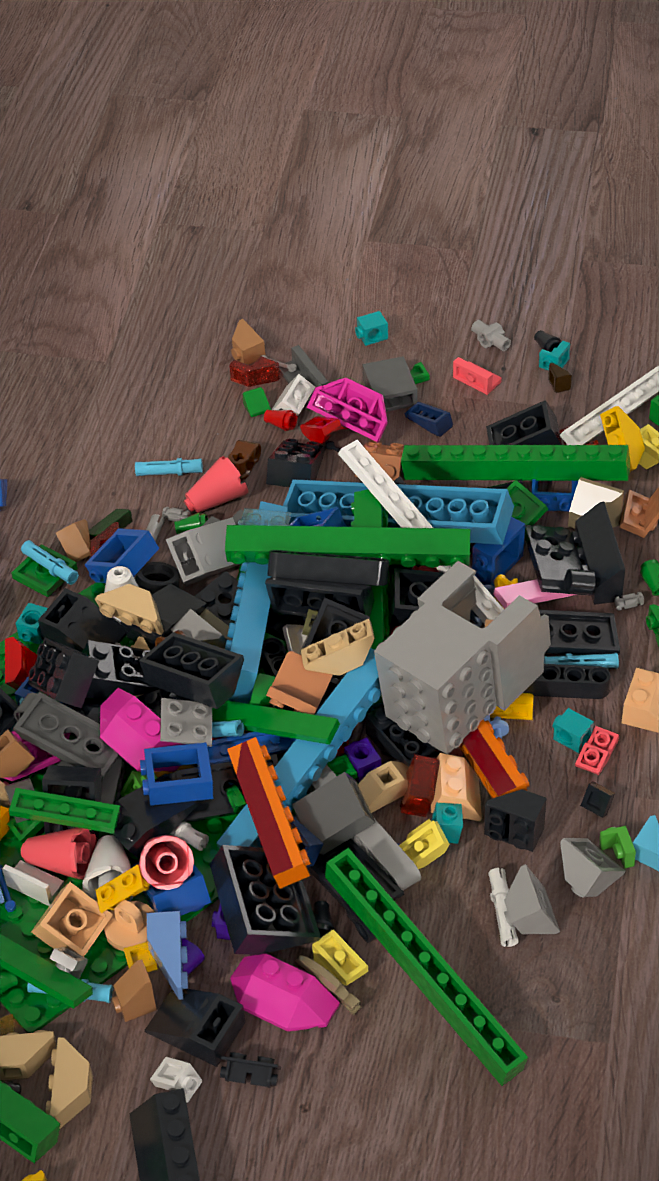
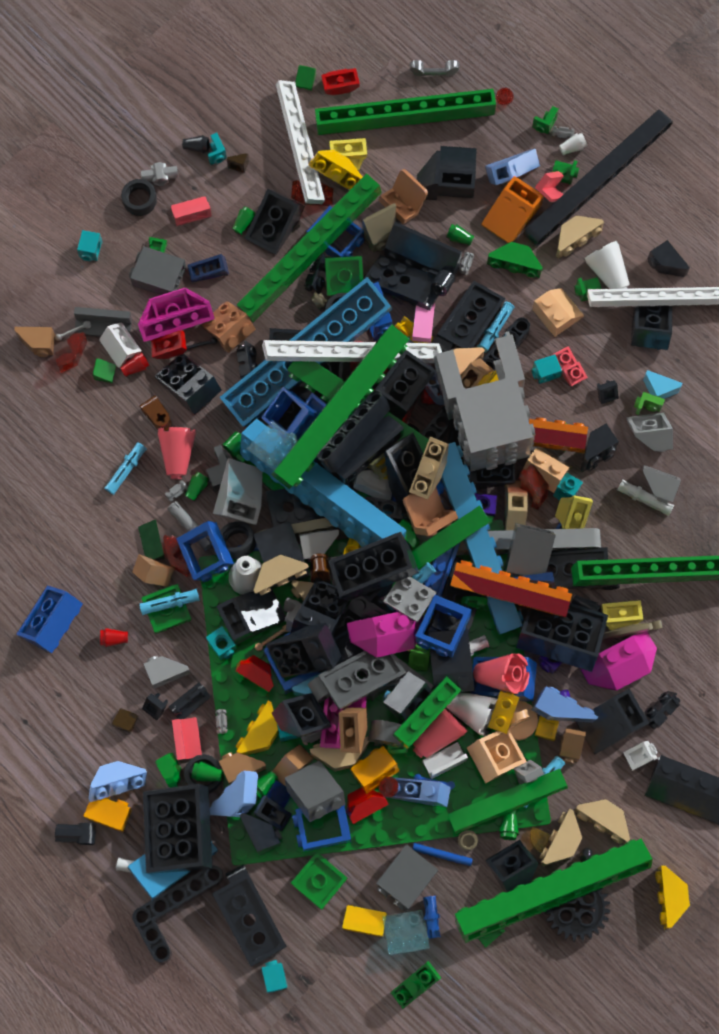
camera: 60 degrees left, 25 degrees up
none -> black tyre [121,179,157,216]
none -> green cone [232,206,256,235]

